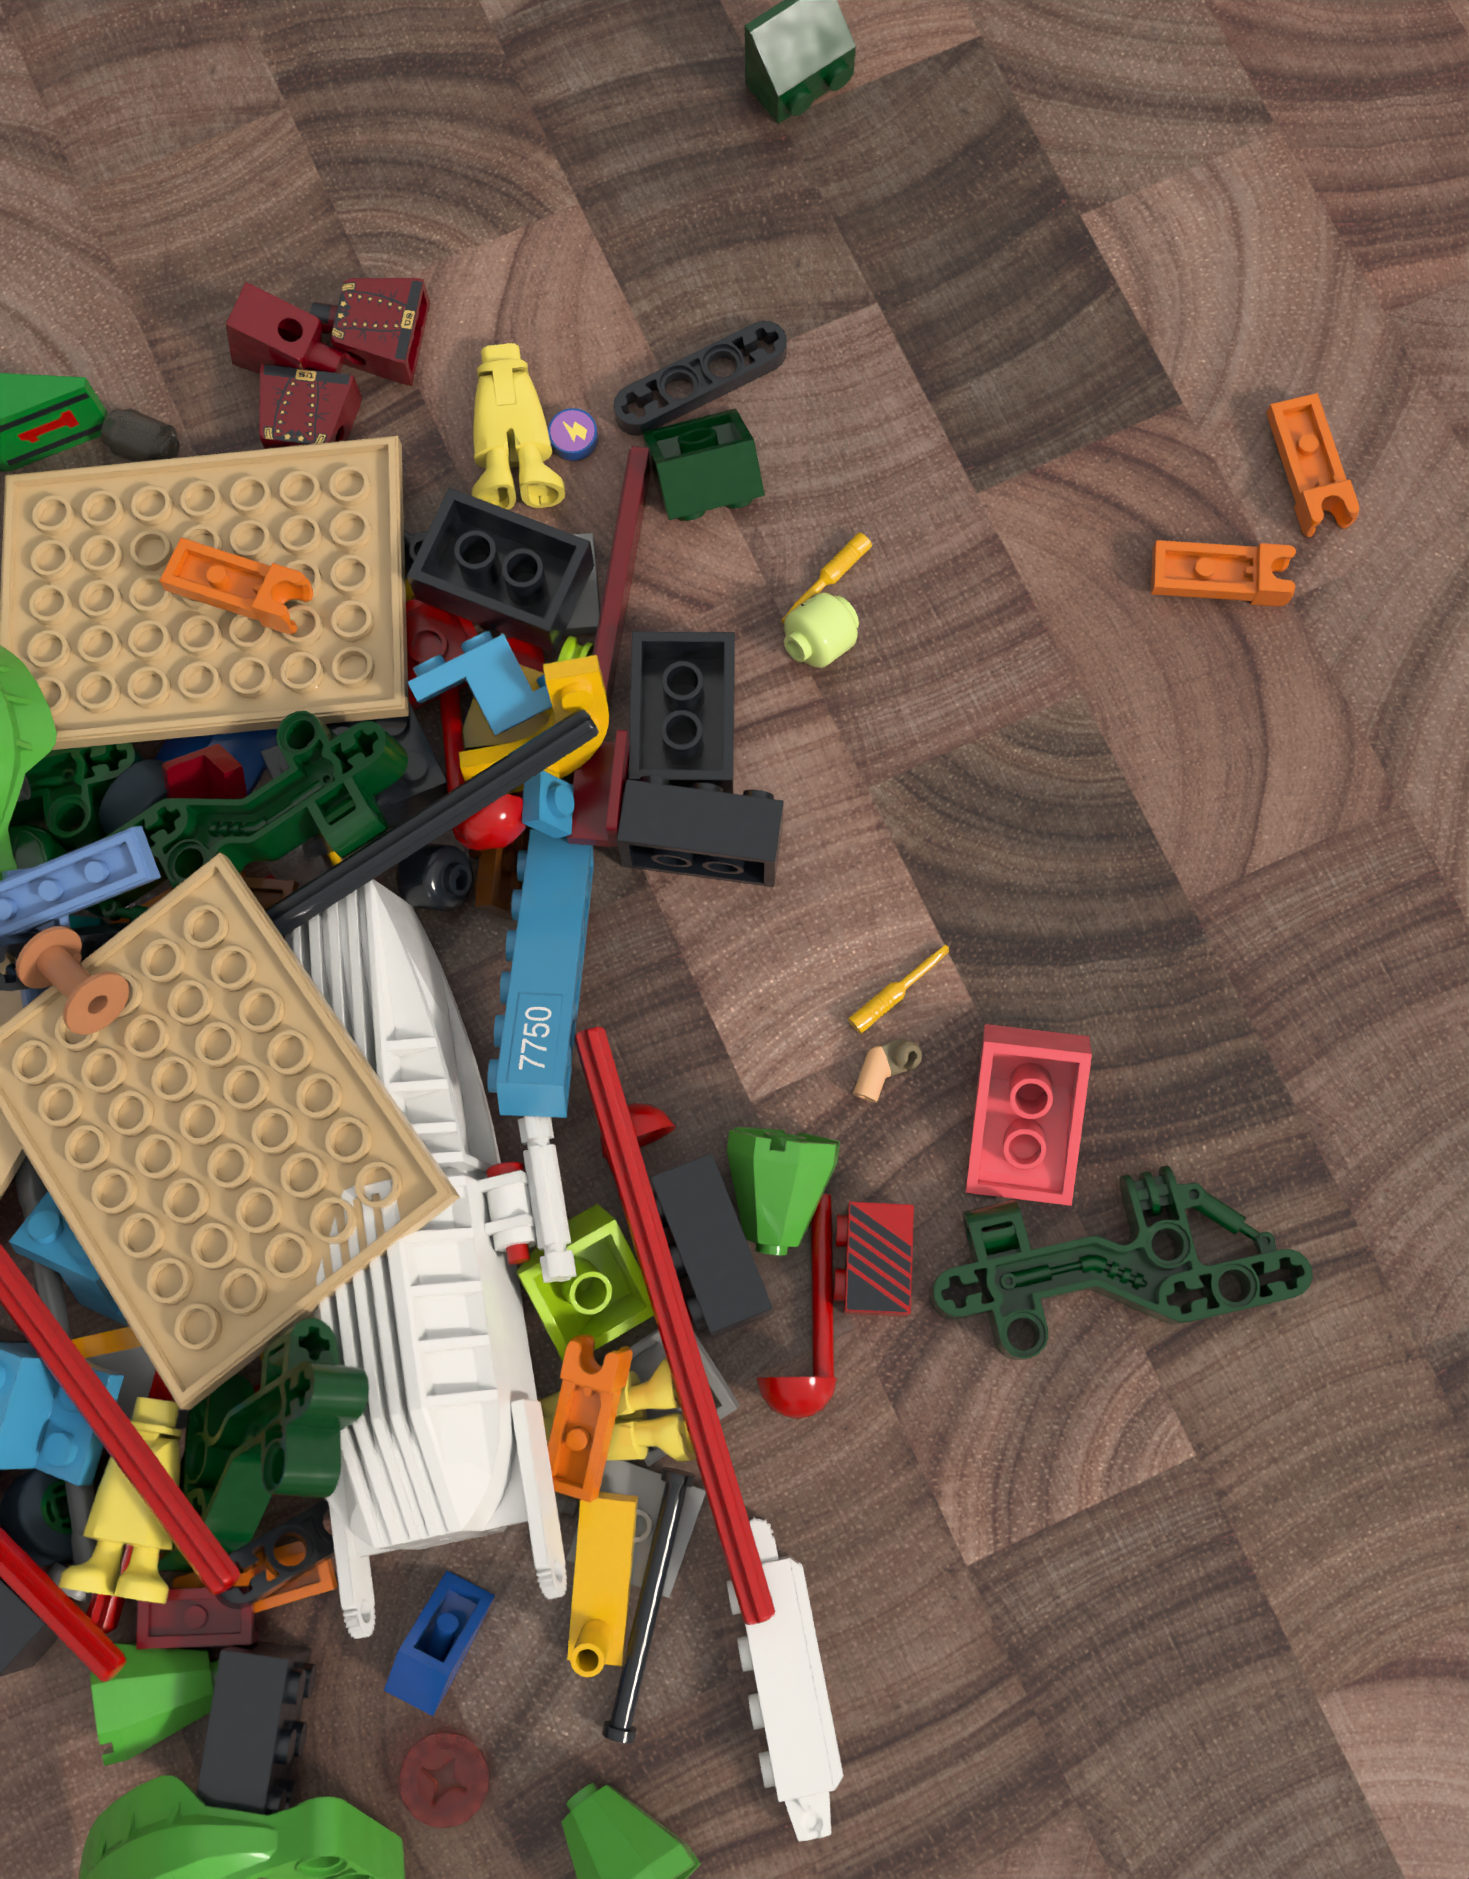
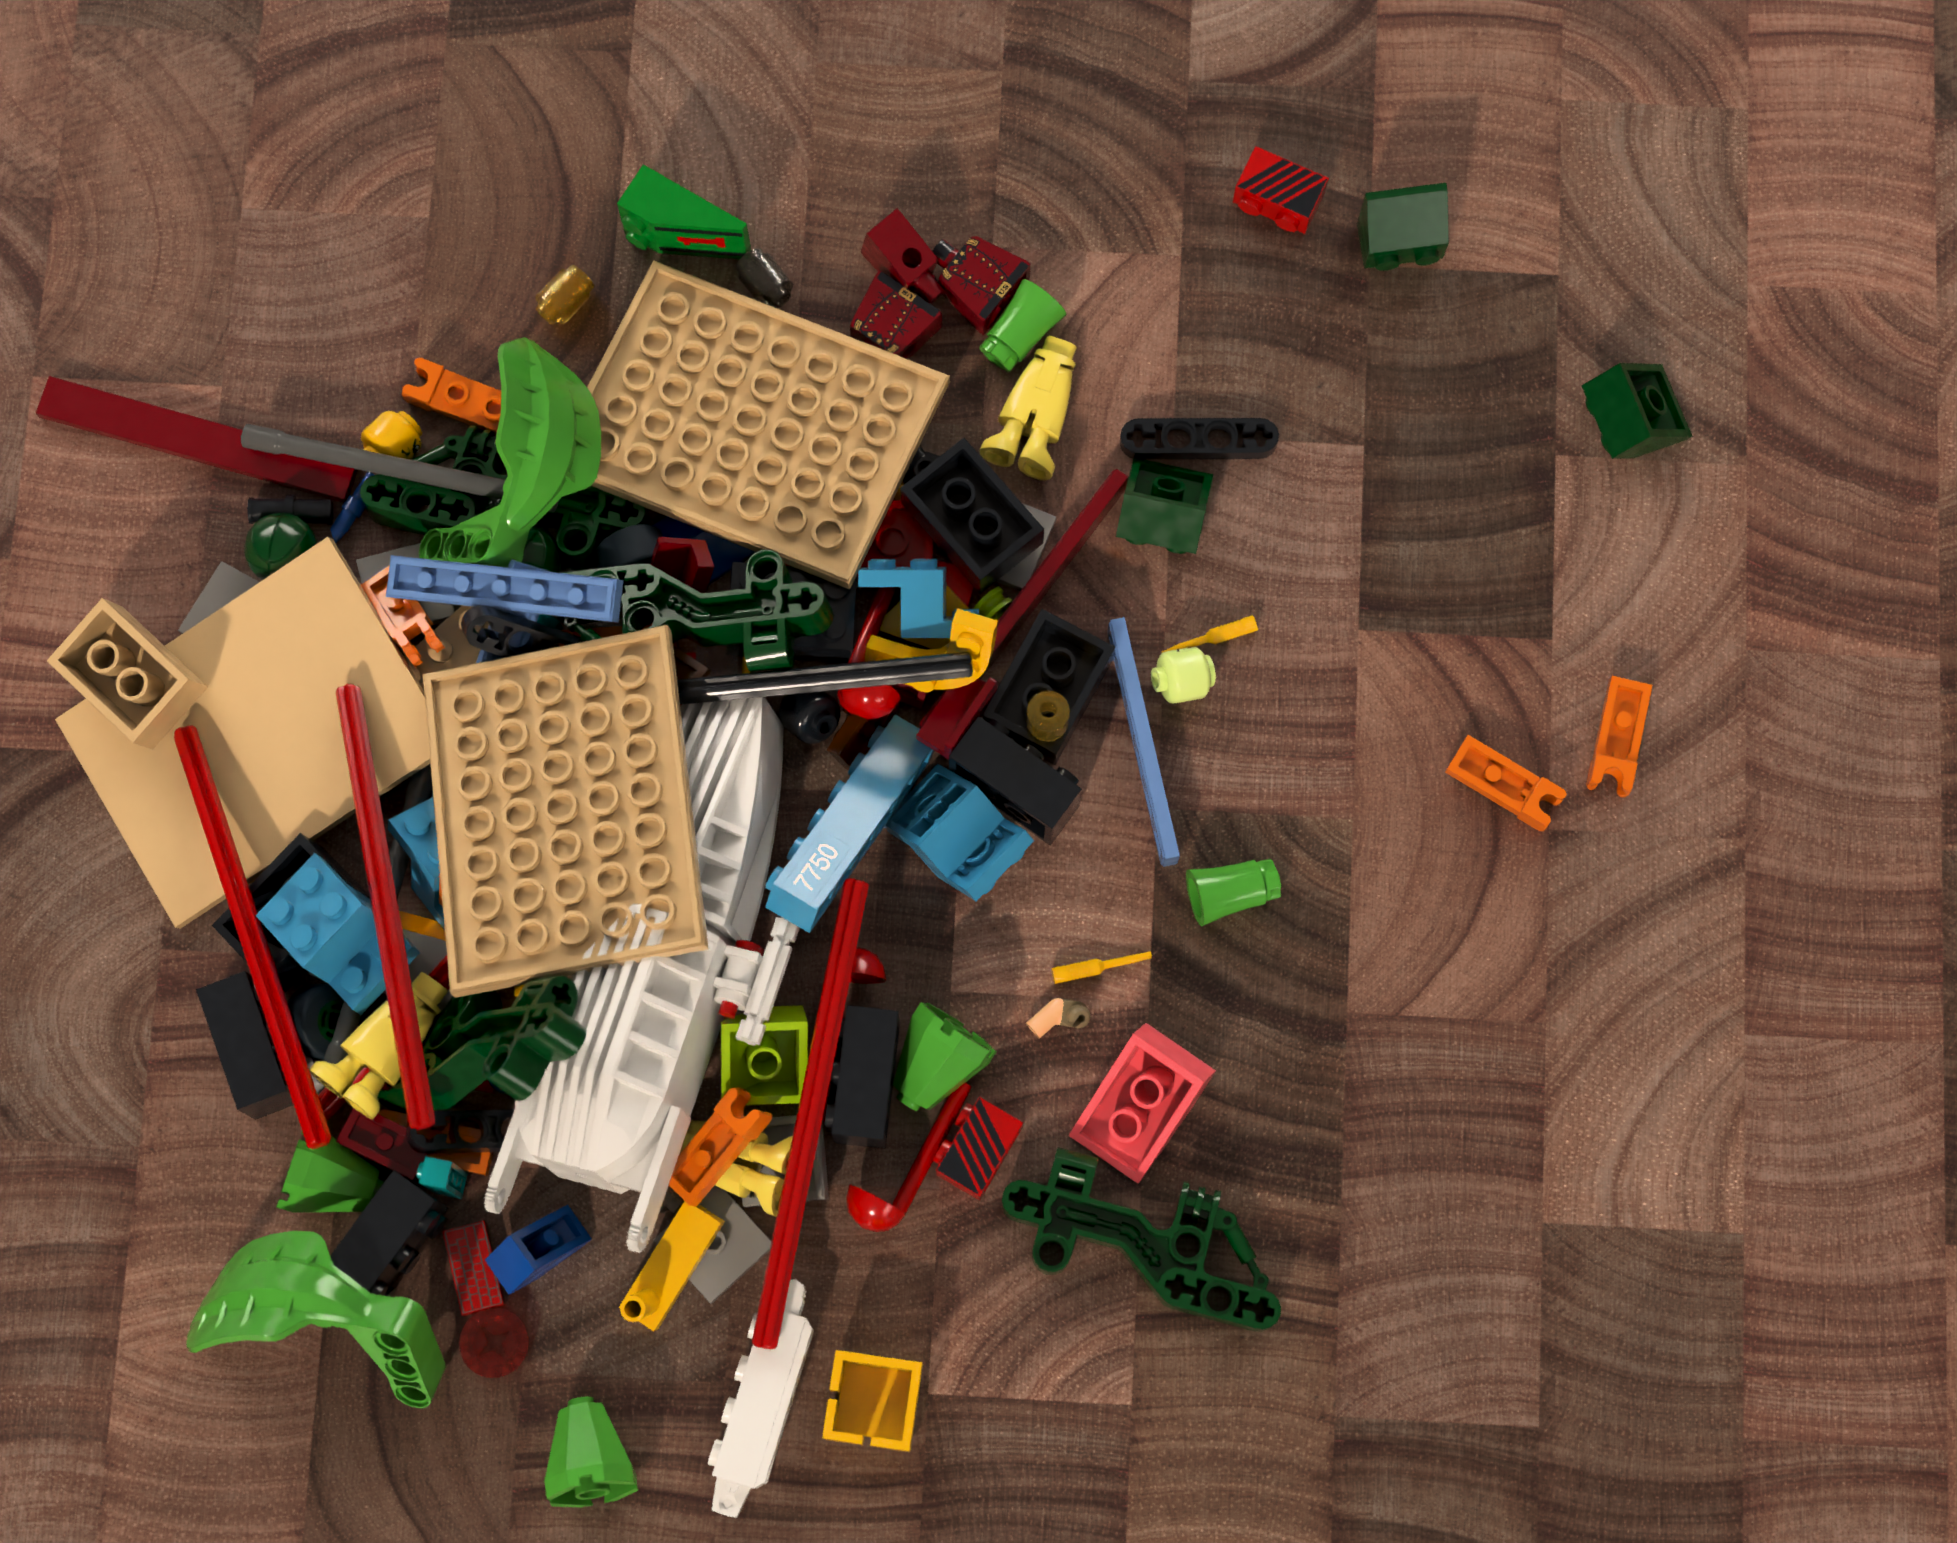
camera: 25 degrees right, 0 degrees up
nougat piece [16,926,129,1035] -> none
orange plate [159,537,313,634] -> none
dark azure plate [522,771,575,838] -> none
tile [548,408,598,461] -> none
black bar [602,1467,695,1743] -> none
none -> teal piece [417,1156,468,1199]
none -> red tile [442,1220,506,1316]
none -> yellow piece [822,1350,923,1452]
none -> dark azure bracket [885,764,1034,901]
none -> bright green plant [979,279,1066,372]
none -> clear yellow brick [1027,691,1070,741]
none -> medium blue tile [1107,617,1180,867]
none -> bright green plant [1186,858,1281,927]
none -> red brick [1233,146,1329,234]
none -> dark green slope [1581,363,1693,459]

